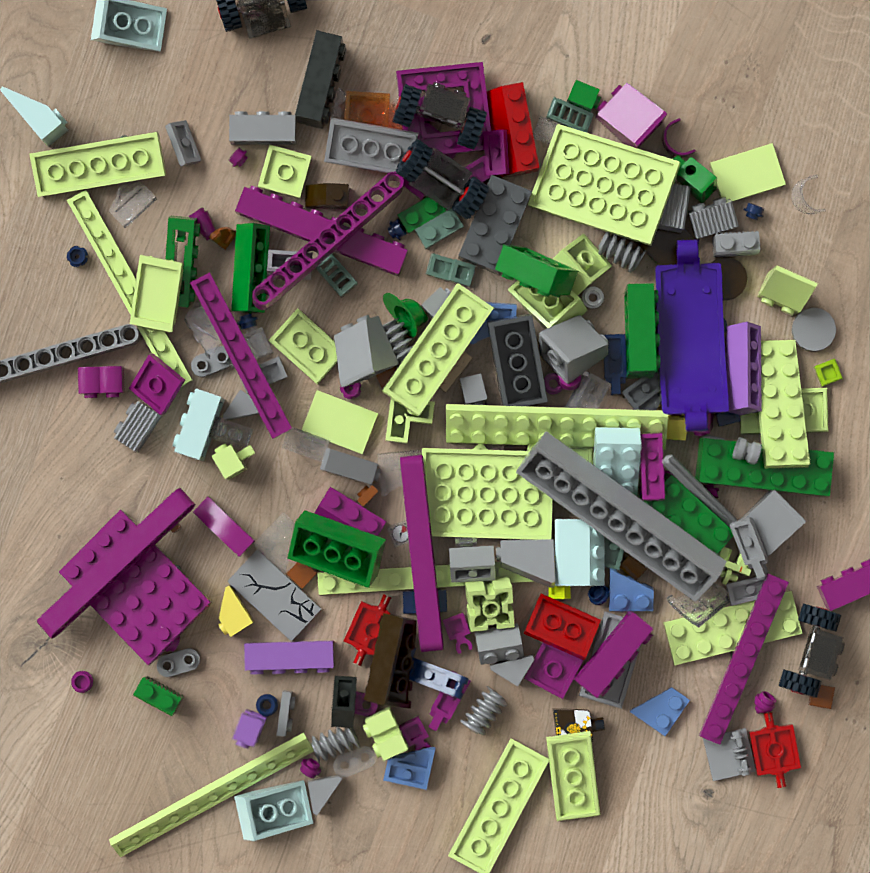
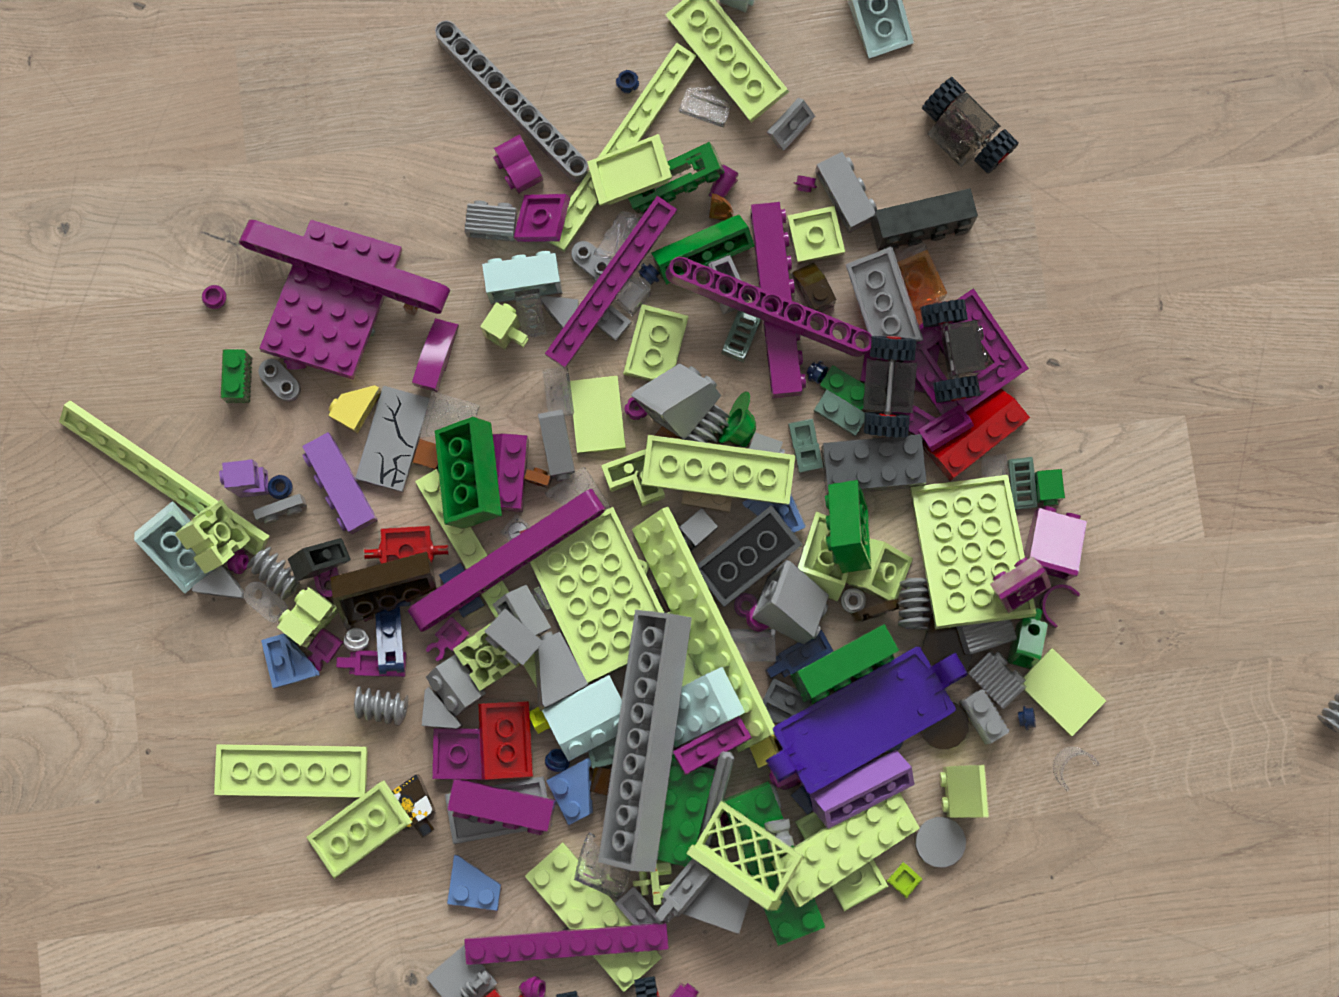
camera: 65 degrees right, 5 degrees down
none -> yellowish green brick [175,499,251,574]
none -> white plate [344,628,369,651]
none -> light grey brick [484,609,543,666]
none -> yellowish green fence [687,802,804,910]
none -> dark brown tile [851,598,901,623]
none -> magenta slope [990,557,1052,613]

